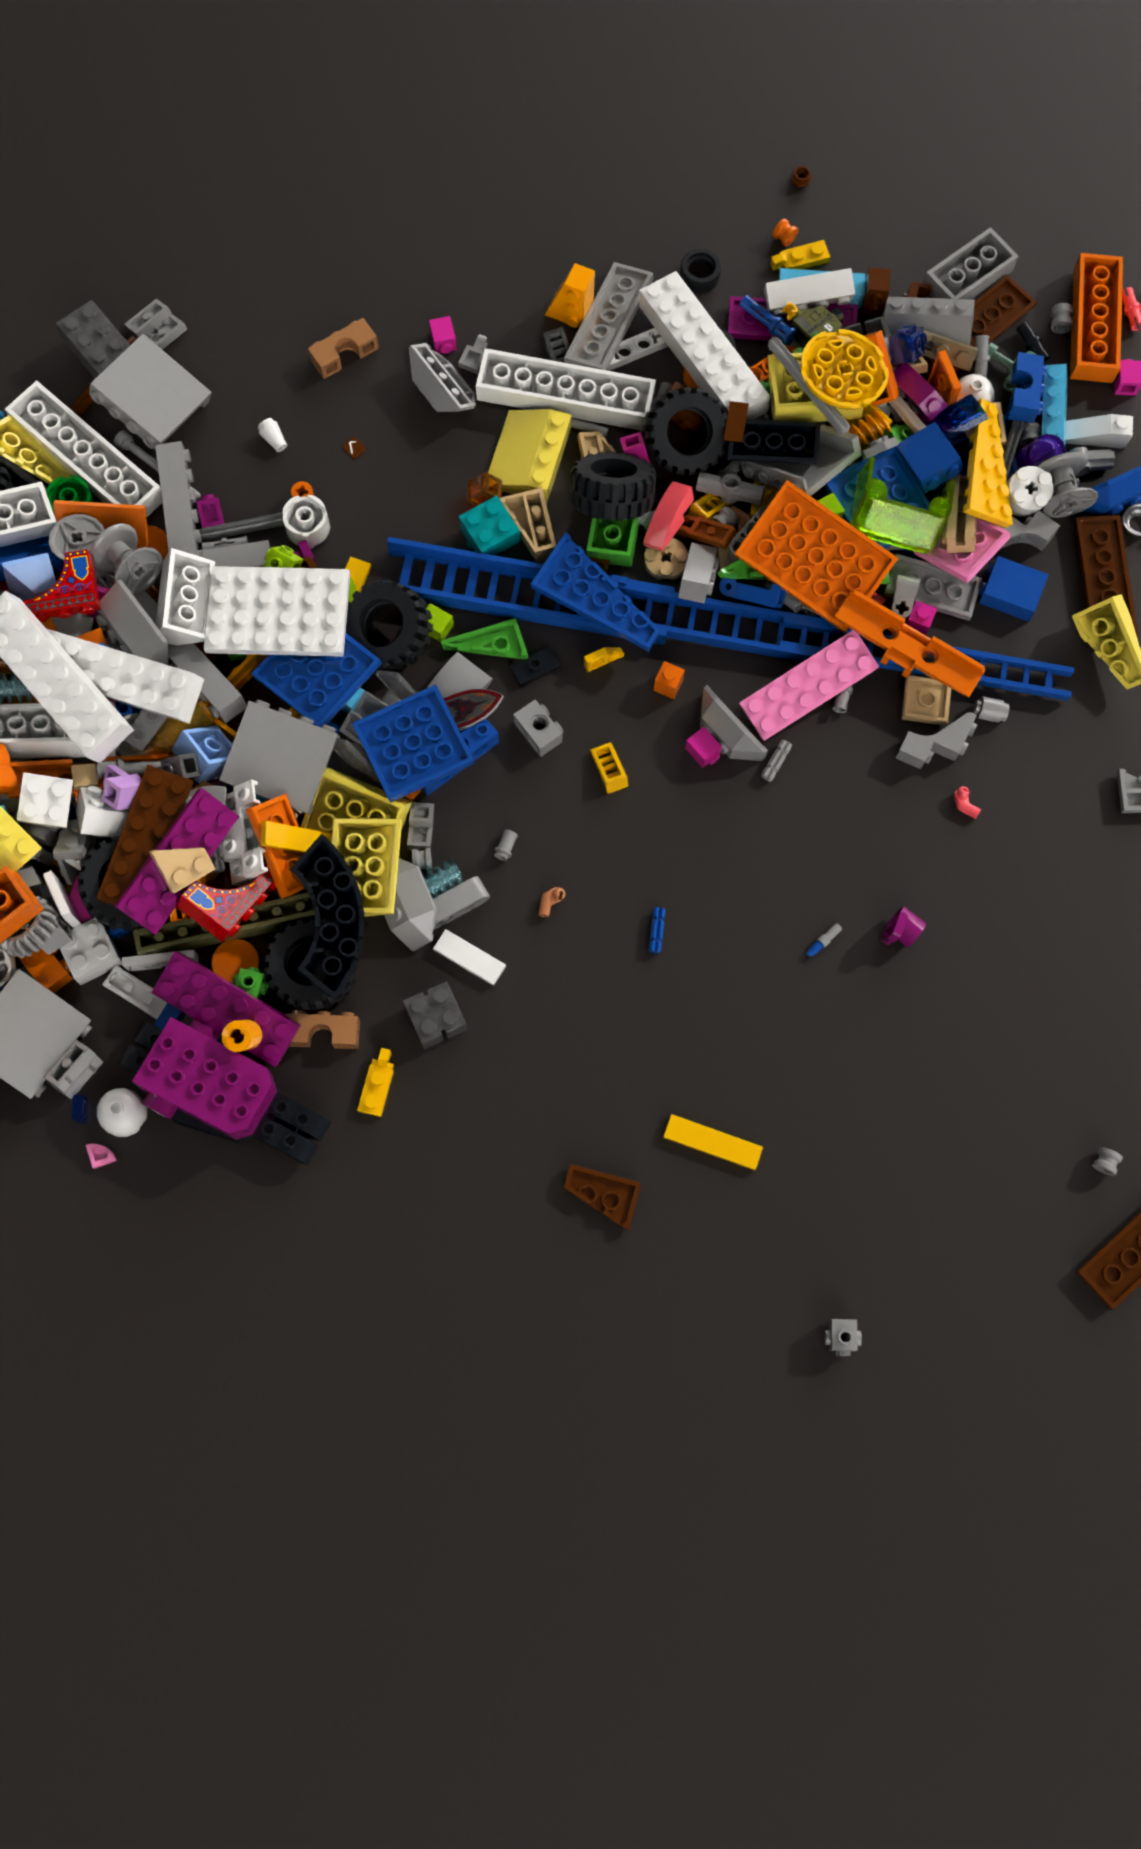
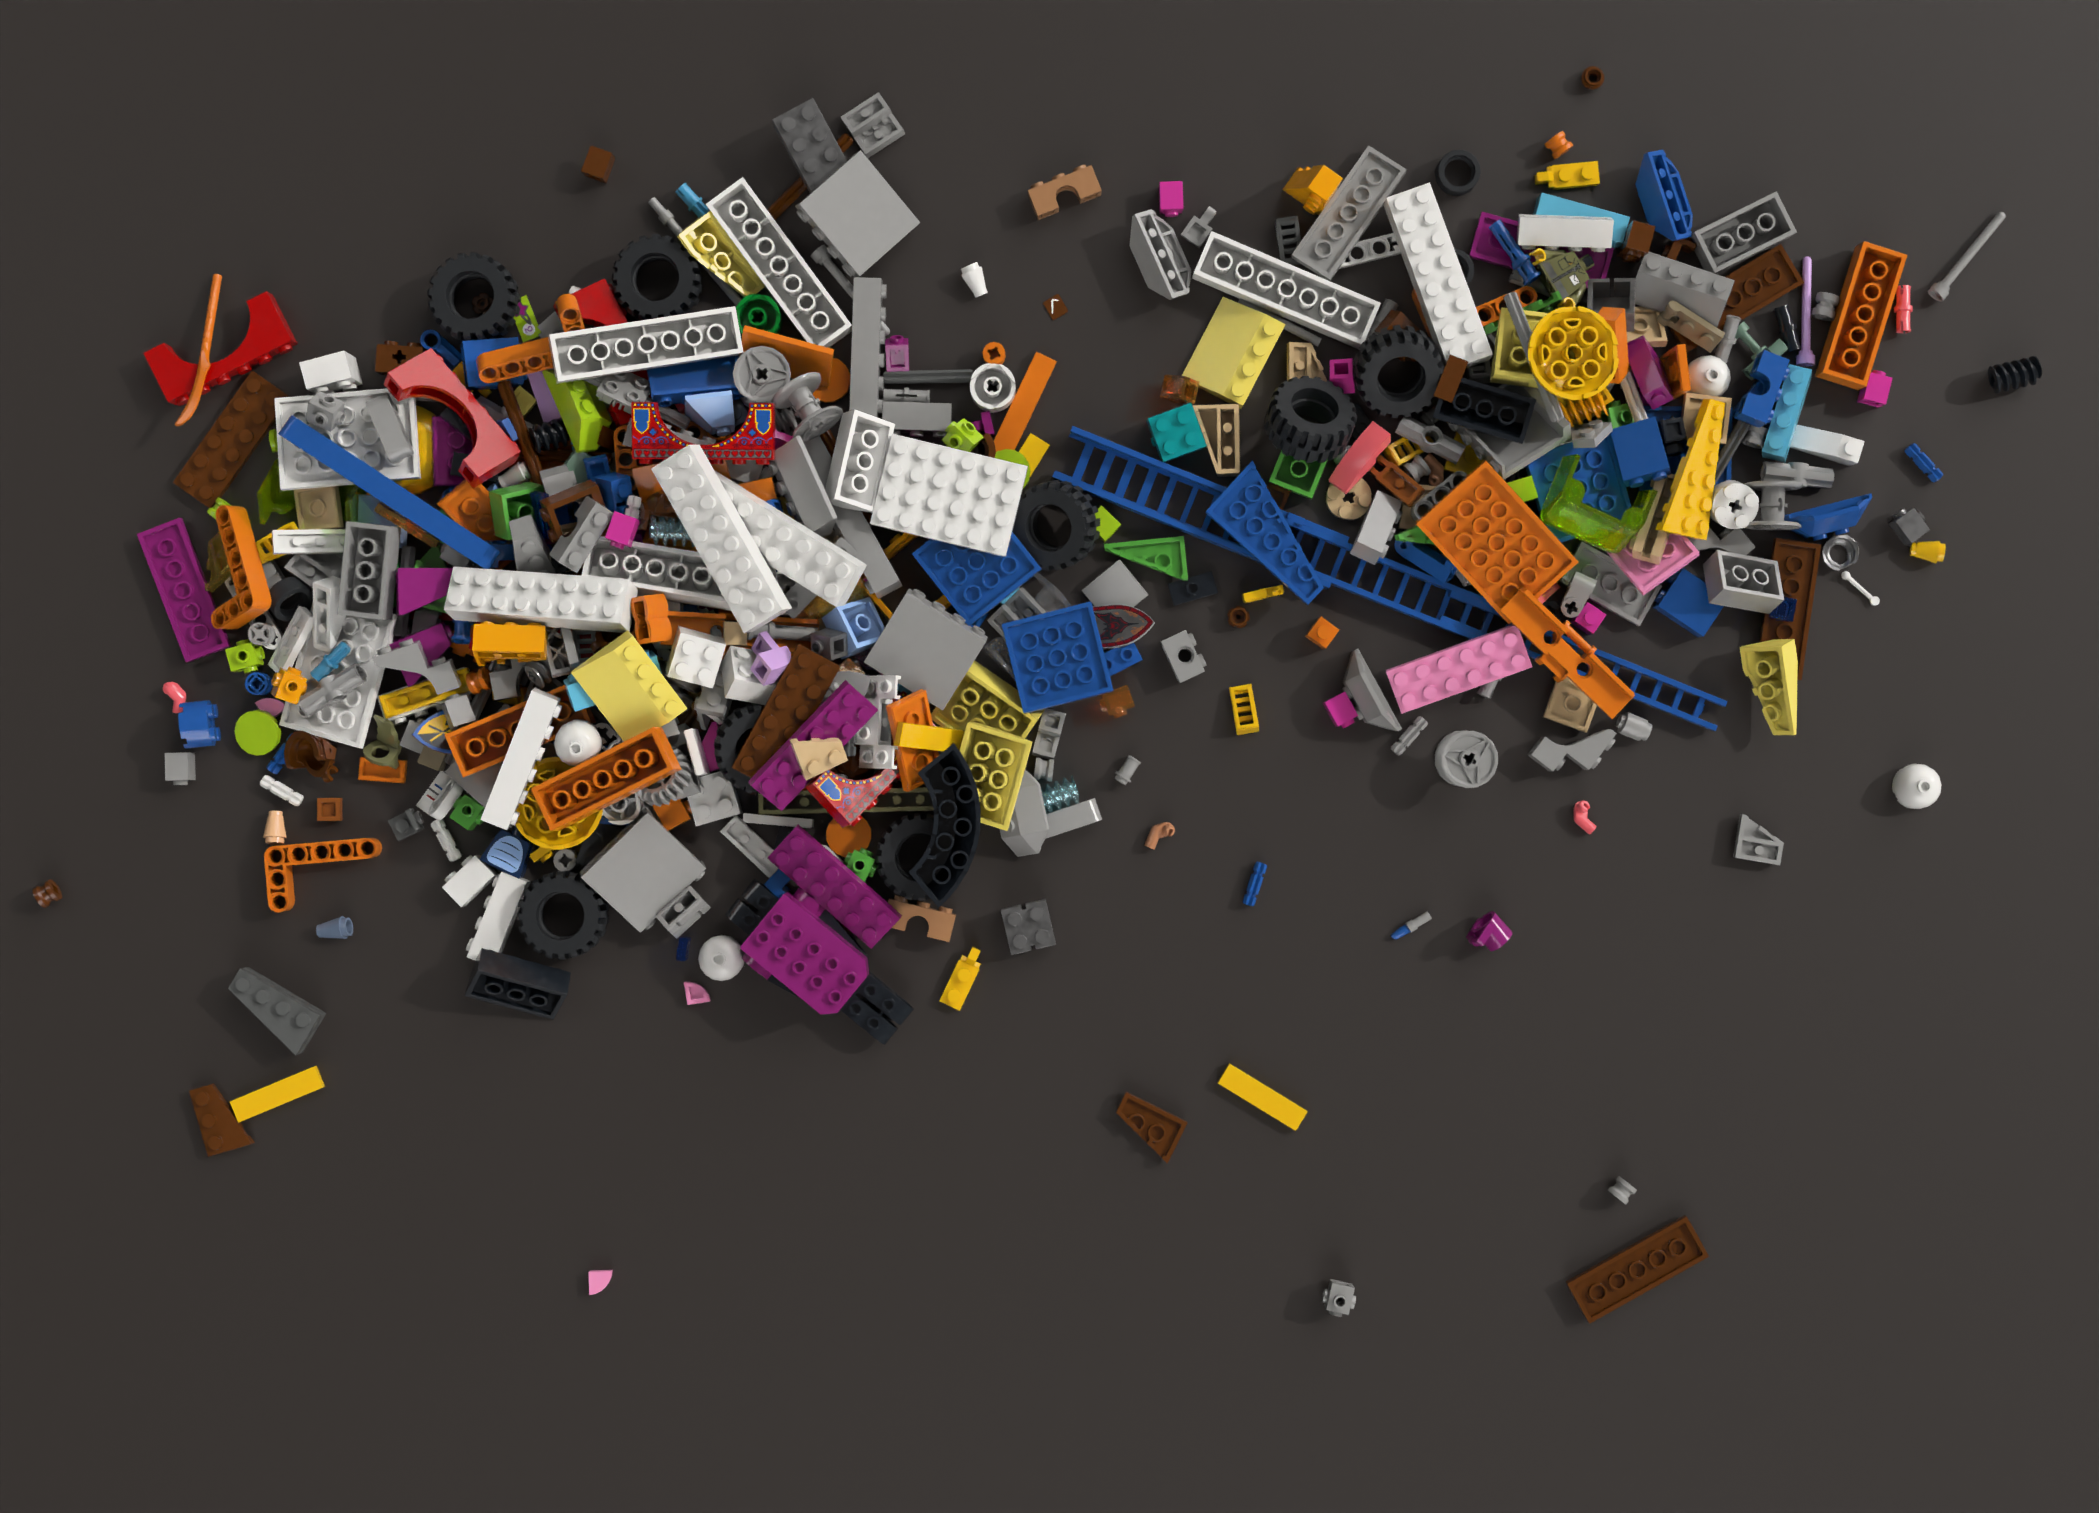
camera: 15 degrees right, 15 degrees up
light orange piece [222,1020,262,1052] -> none
white tile [433,929,506,986] -> none
clear blue brick [890,324,927,364] -> none
clear blue tile [933,394,988,440] -> none
dark purple piece [1015,434,1066,470] -> none
none -> bright pink tile [588,1270,613,1295]
none -> orange tile [994,352,1057,452]
none -> clear orange brick [1098,685,1135,719]
none -> reddish brown plate [1227,606,1250,628]
none -> light grey piece [1434,730,1498,788]
none -> blue wedge [1635,150,1693,241]
none -> light grey brick [1703,550,1784,614]
none -> clear blue tile [1768,597,1797,622]
none -> lavender piece [1796,256,1815,367]

